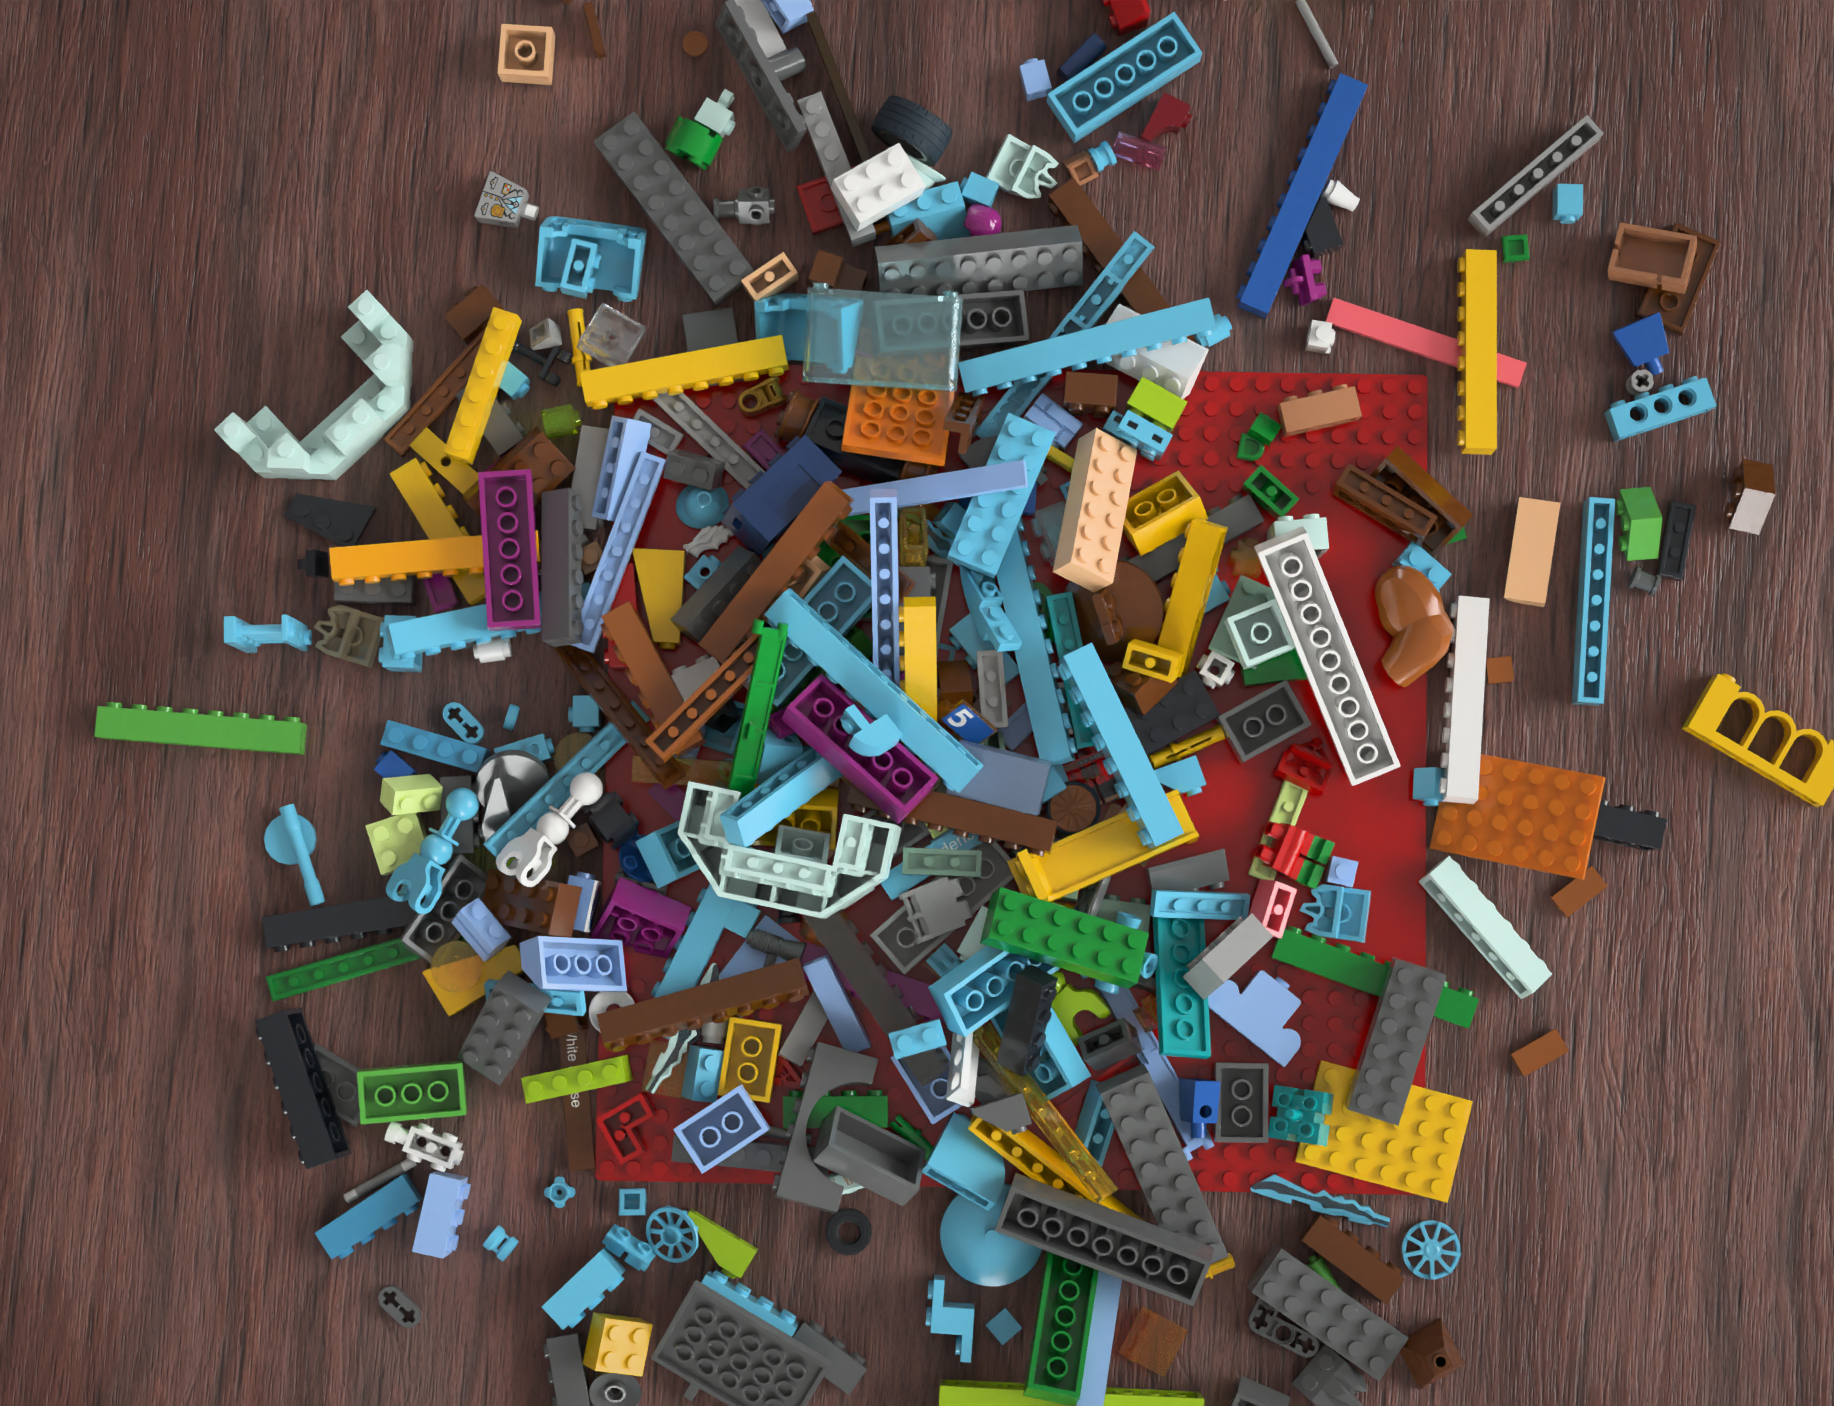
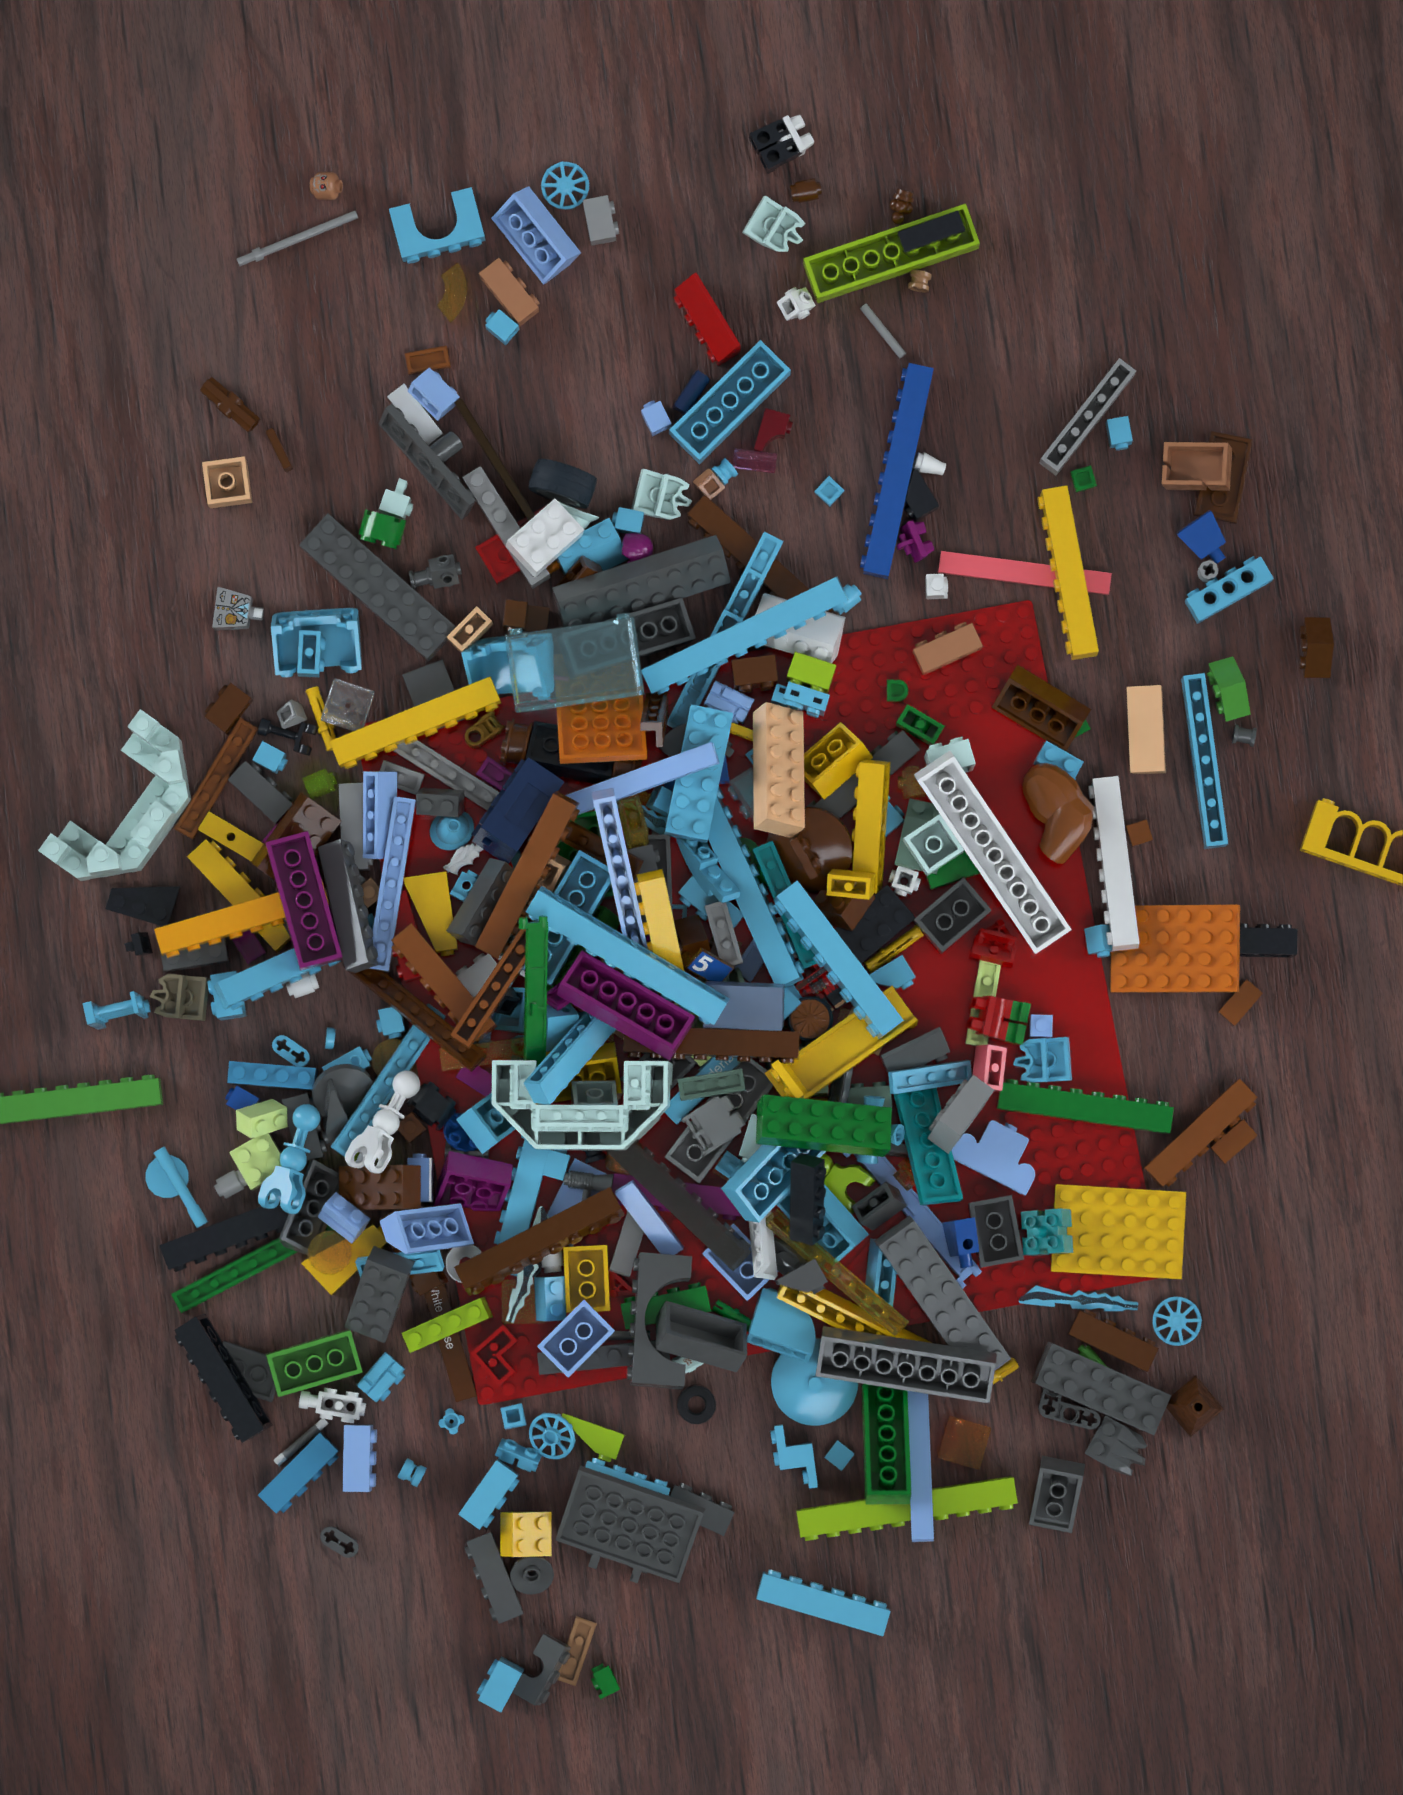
camera: 15 degrees left, 0 degrees up
yellow brick [444,307,522,465] -> none
dark orange piece [683,31,708,57] -> none
medium azure brick [840,704,902,757] -> none
medium azure brick [888,1019,947,1059] -> none
green tile [1247,412,1282,447] -> none
reddish brown fence [1333,463,1438,547] -> none
dark grey brick [1345,957,1447,1126] -> none
light aqua brick [1418,856,1552,999] -> none
black tile [1656,500,1696,581] -> none
none -> light grey brick [214,1170,247,1199]
none -> medium azure brick [357,1352,406,1402]
none -> medium azure tile [814,476,845,507]
none -> dark orange brick [1143,1079,1258,1187]

